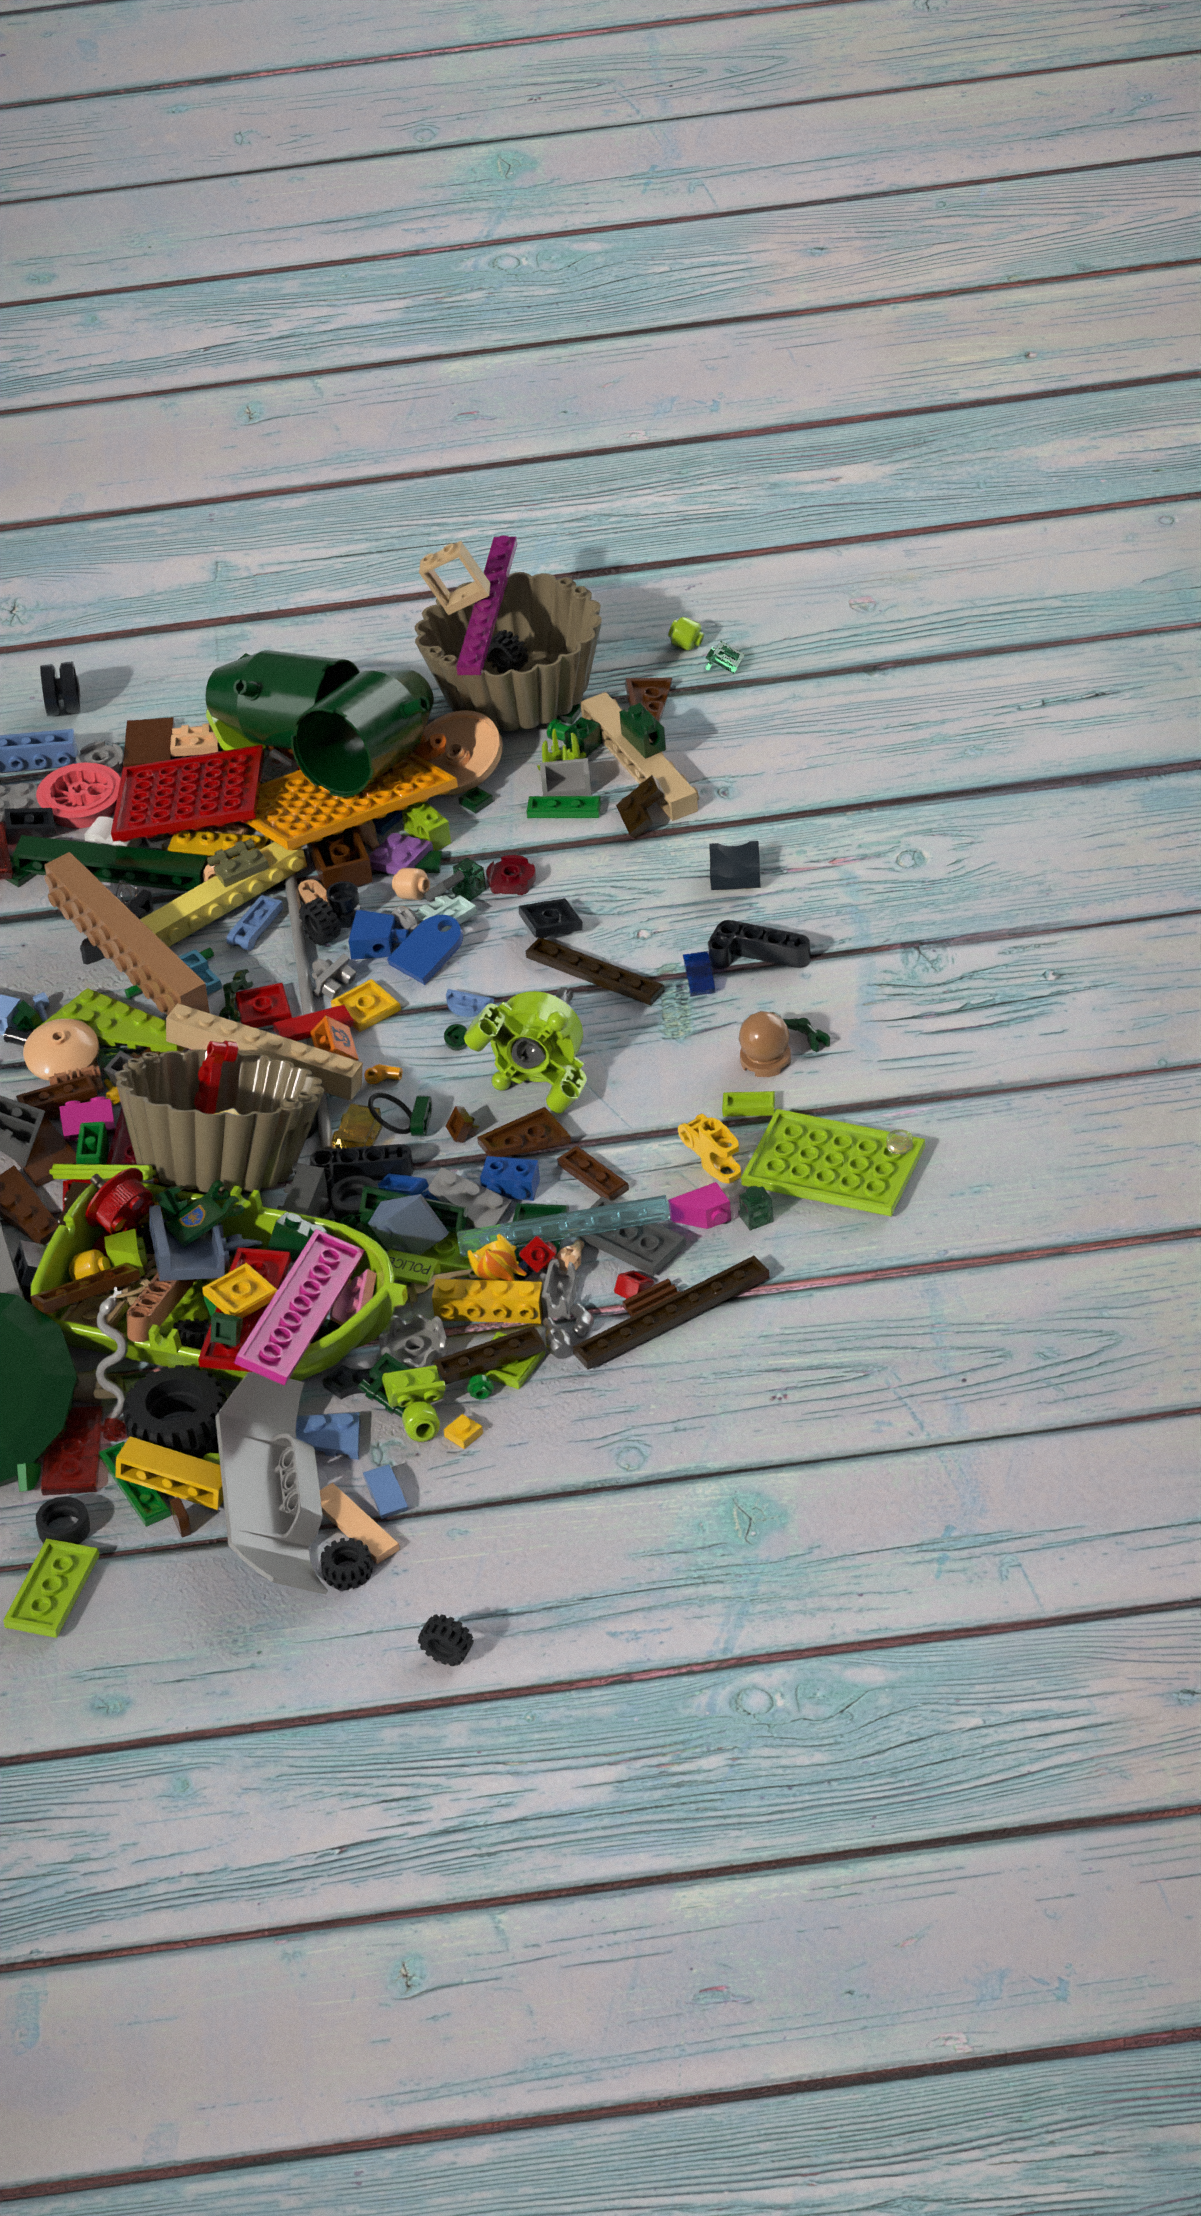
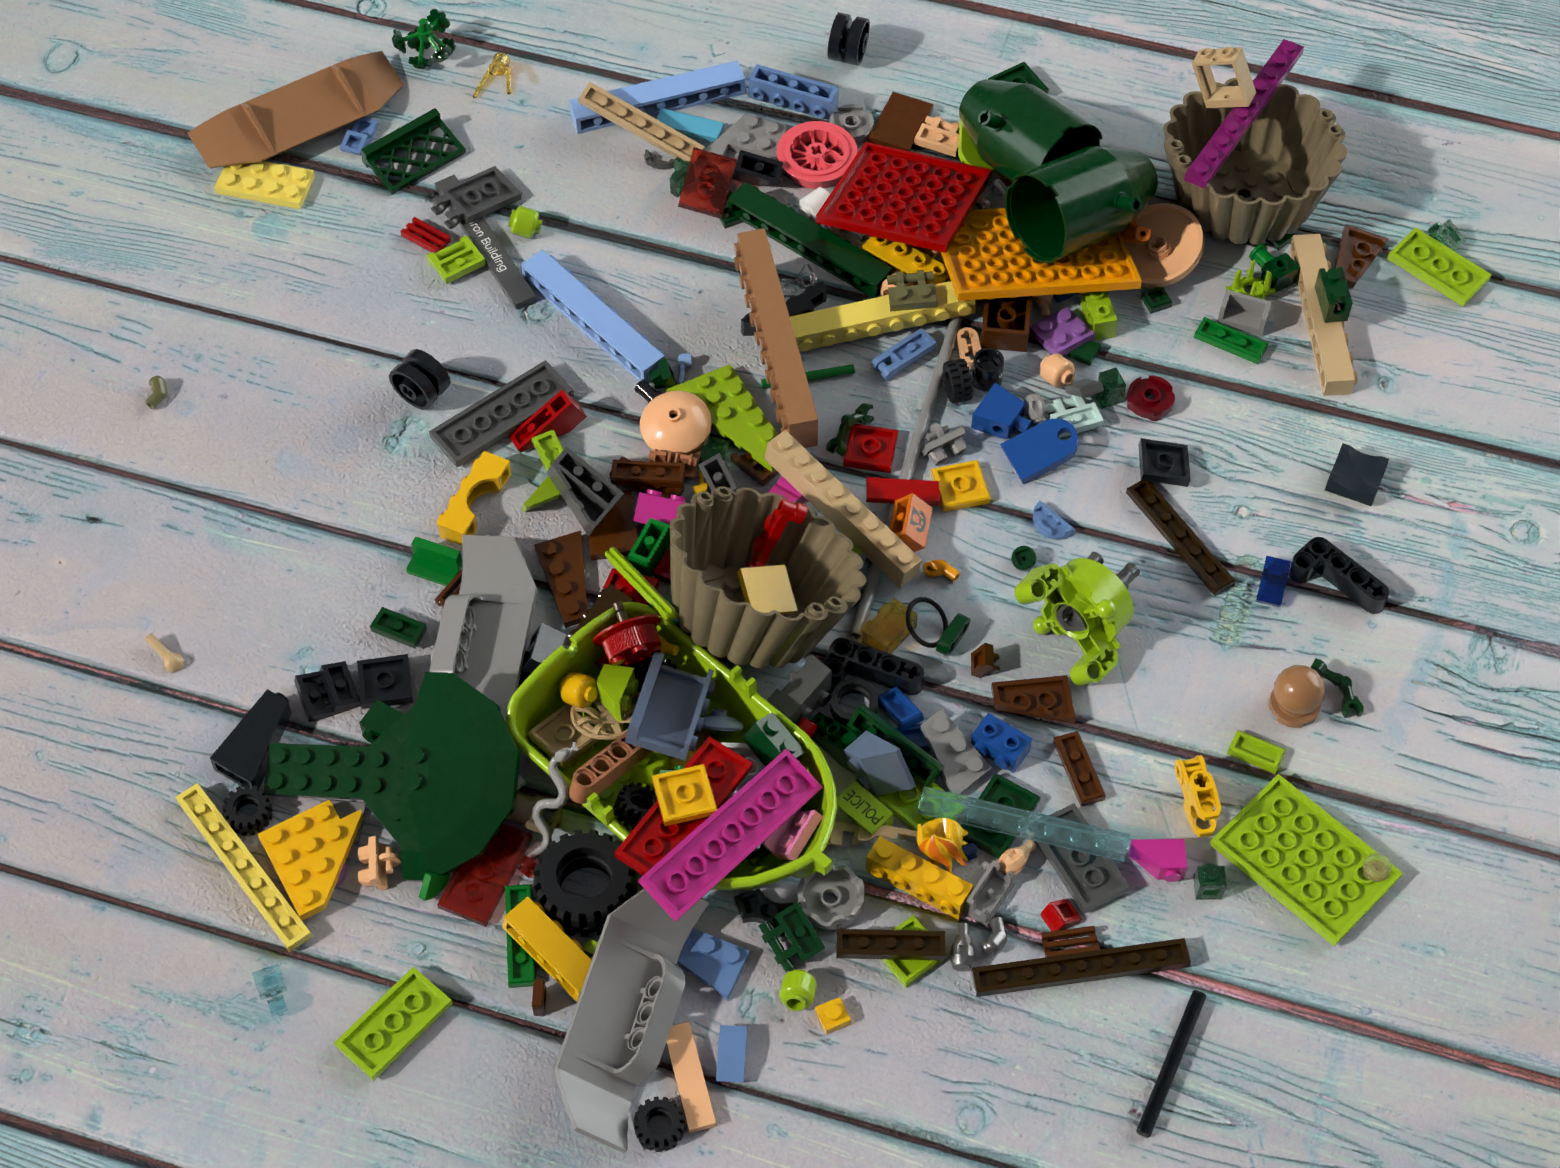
camera: 20 degrees right, 15 degrees up
reddish brown plate [31,1262,140,1314] -> none
black tyre [36,1496,90,1545] -> none
dark green tile [155,1185,191,1219] -> none
dark green flag [164,1180,244,1247] -> none
medium azure slope [179,949,222,995] -> none
dark green tile [211,1312,243,1346] -> none
lime bracket [382,1365,446,1407] -> none
green plate [467,1375,494,1400] -> none
black tyre [486,630,529,673] -> none
red bracket [519,1236,556,1273] -> none
dark brown plate [616,775,664,839] -> none
lime head [668,617,704,651] -> none
none -> black axle [1136,990,1206,1138]
none -> lime plate [1387,227,1492,307]

